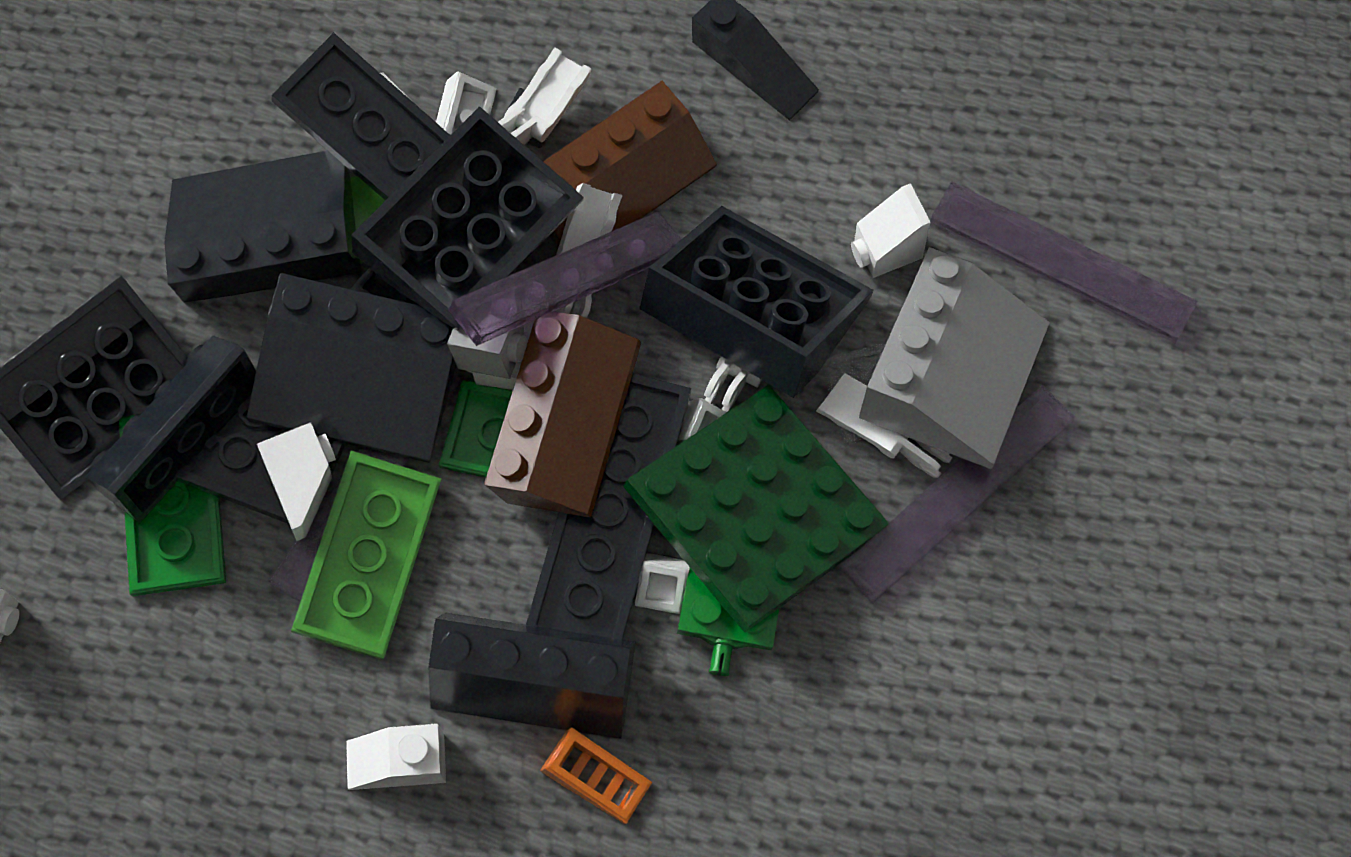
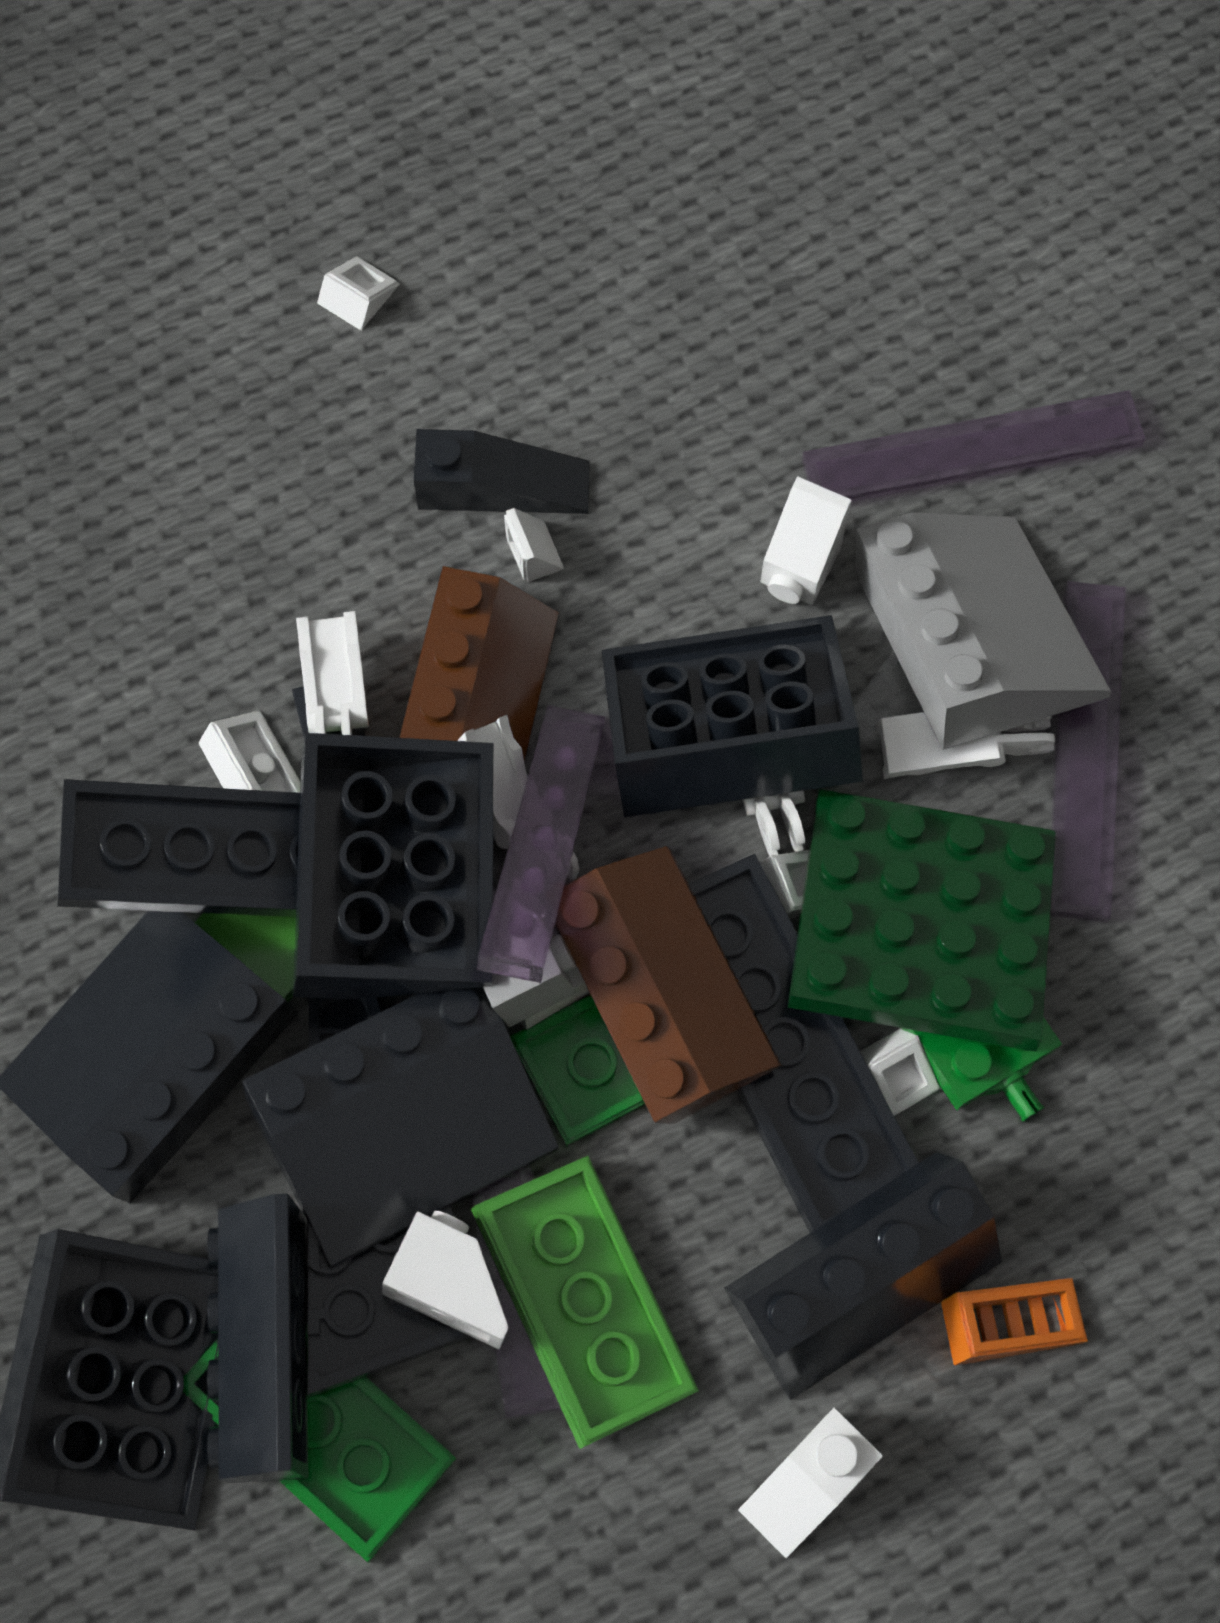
camera: 45 degrees left, 0 degrees up
none -> white slope [504,508,564,582]

